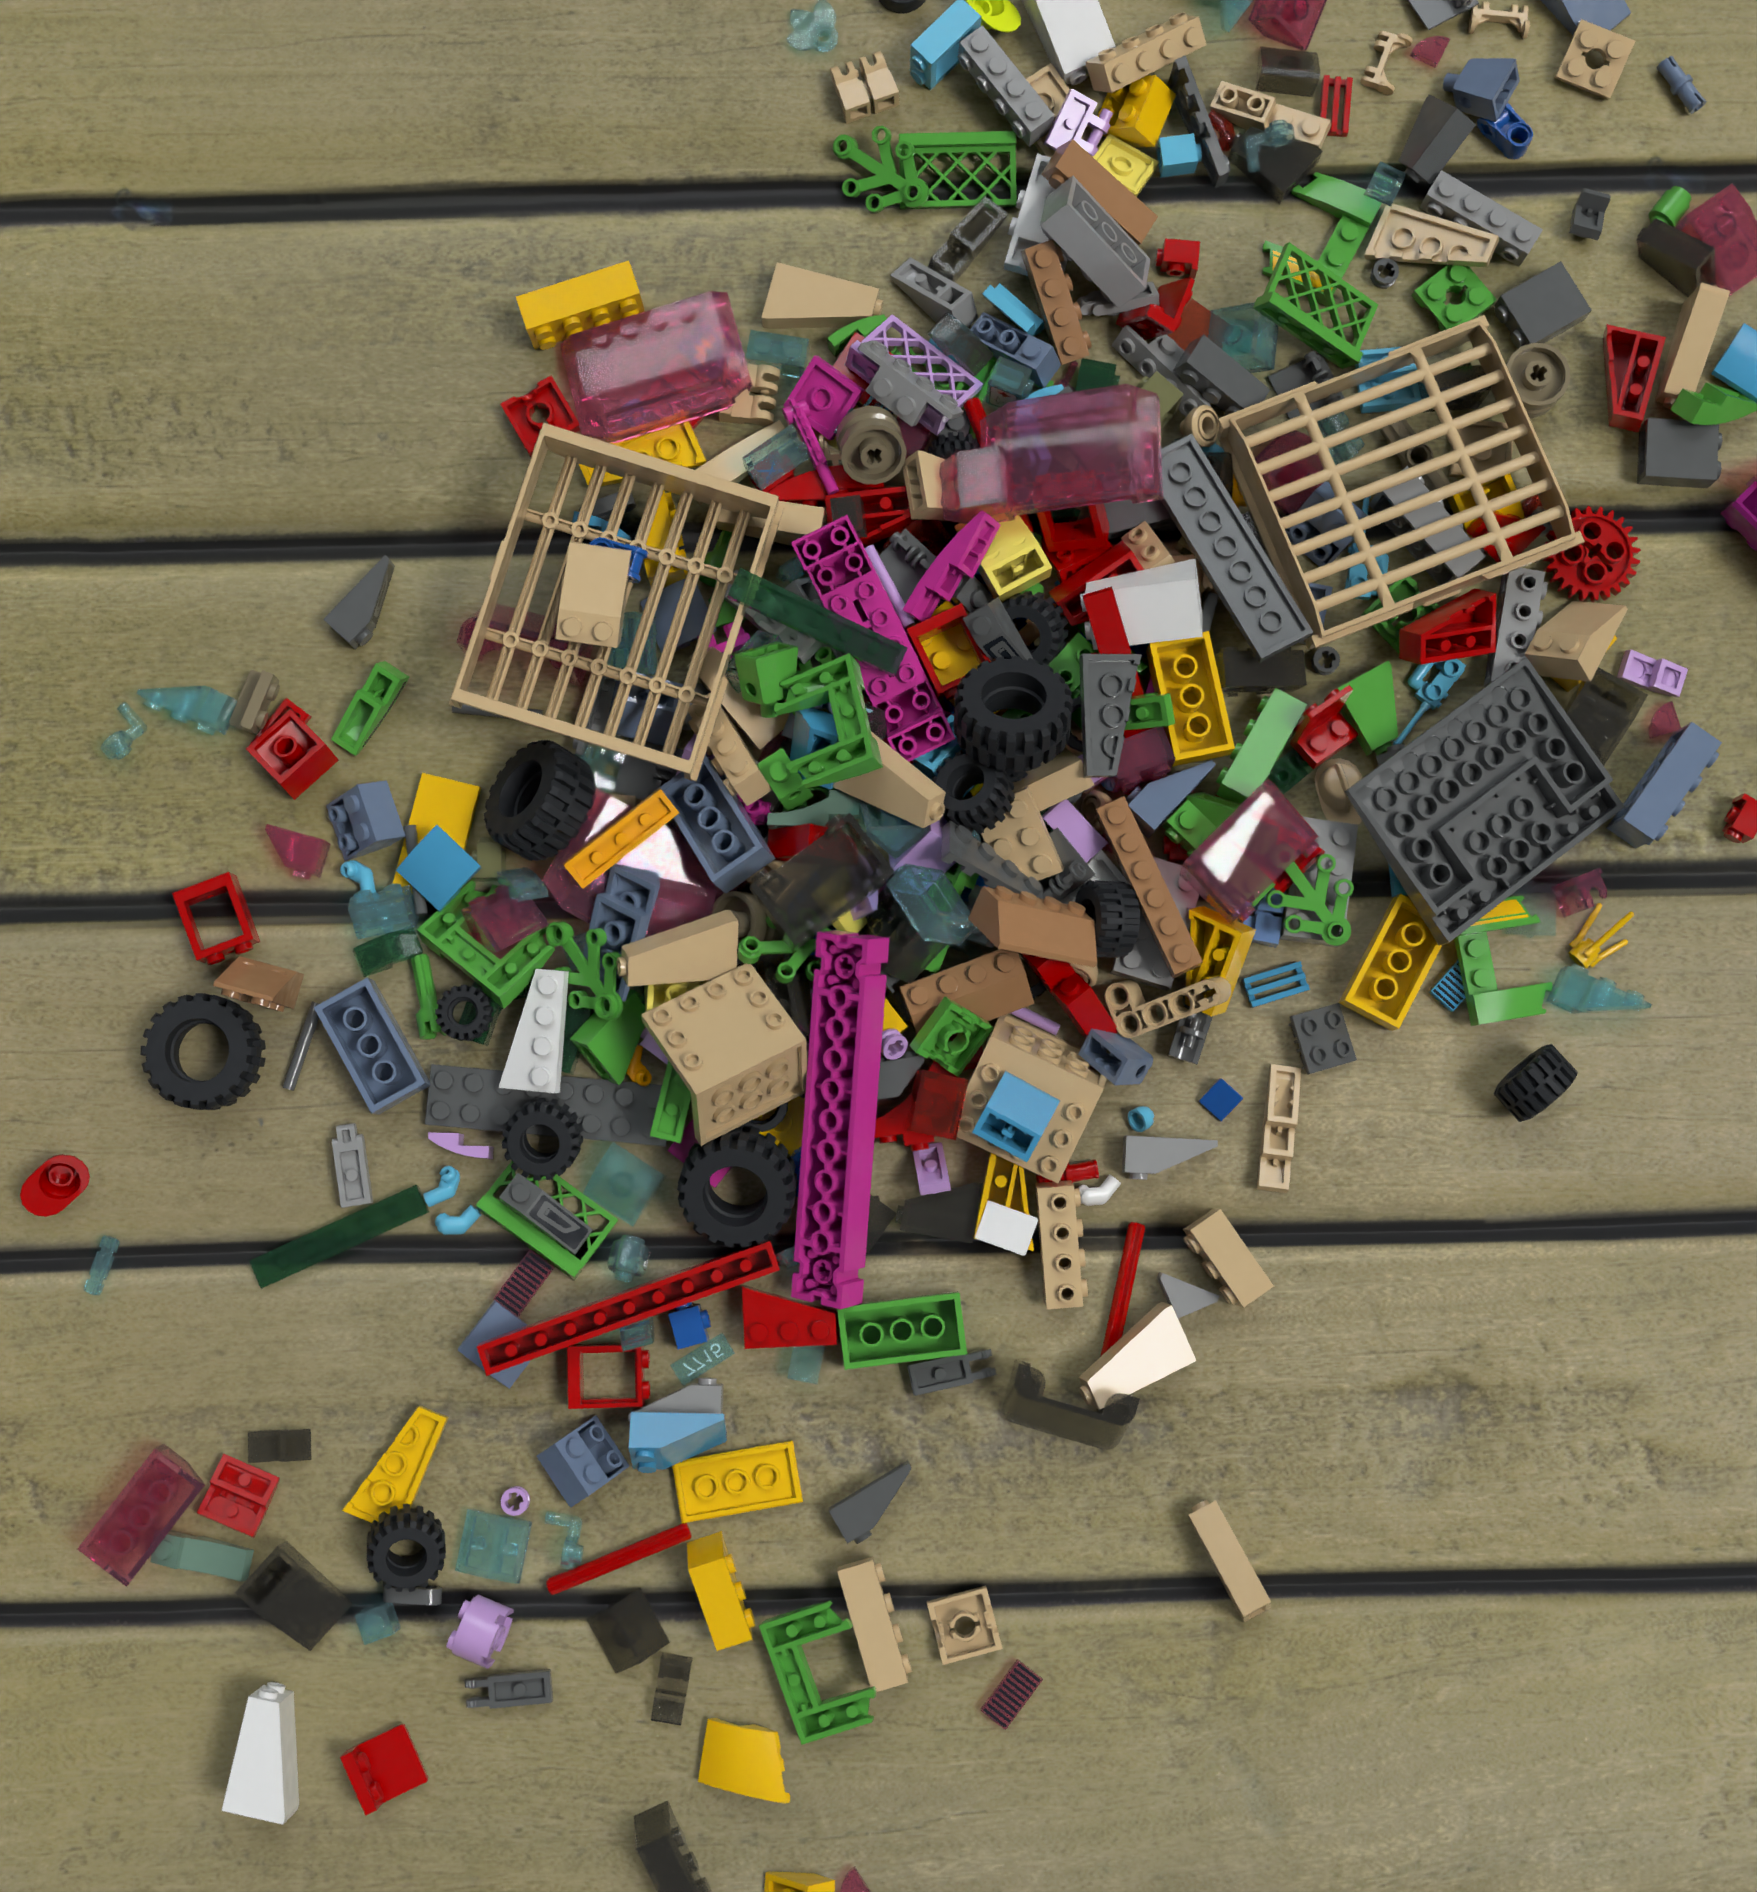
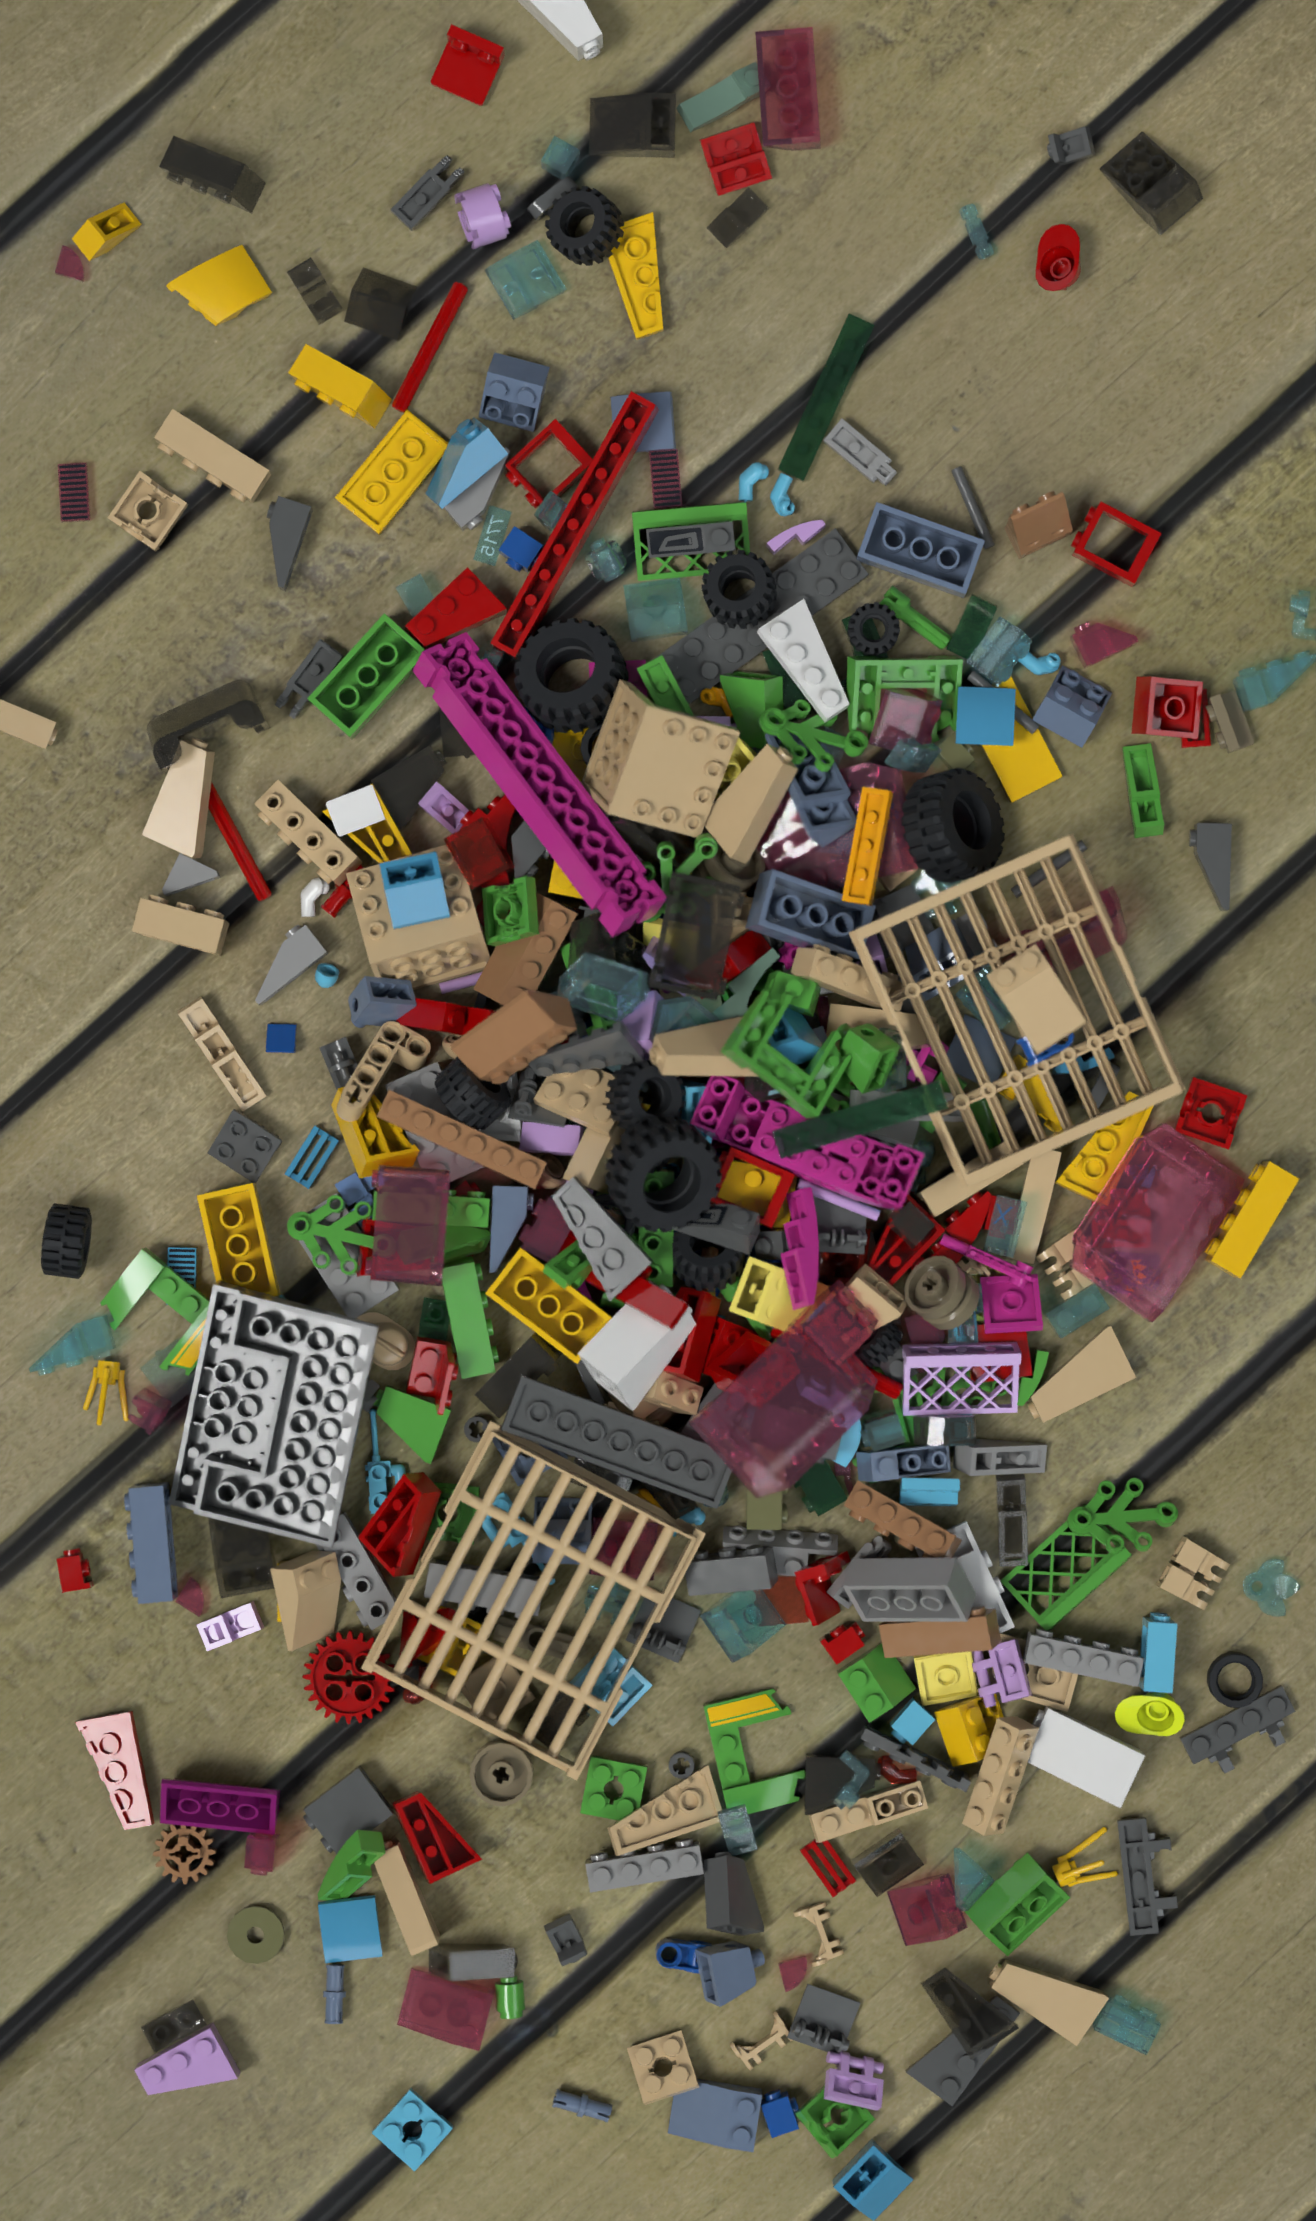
camera: 140 degrees right, 5 degrees up
black tyre [140,993,266,1110] -> none
lavender bush [501,1486,530,1516] -> none
clear light blue plate [545,1511,584,1570] -> none
bright green wedge [759,1601,876,1745] -> none
light grey bracket [858,340,964,427] -> none
lavender bush [881,1028,908,1060] -> none
tan brick [1180,405,1220,447] -> none
bright green fence [1253,242,1378,369] -> none
dark grey brick [1494,261,1592,348] -> none
none -> bright green slope [837,1642,916,1723]

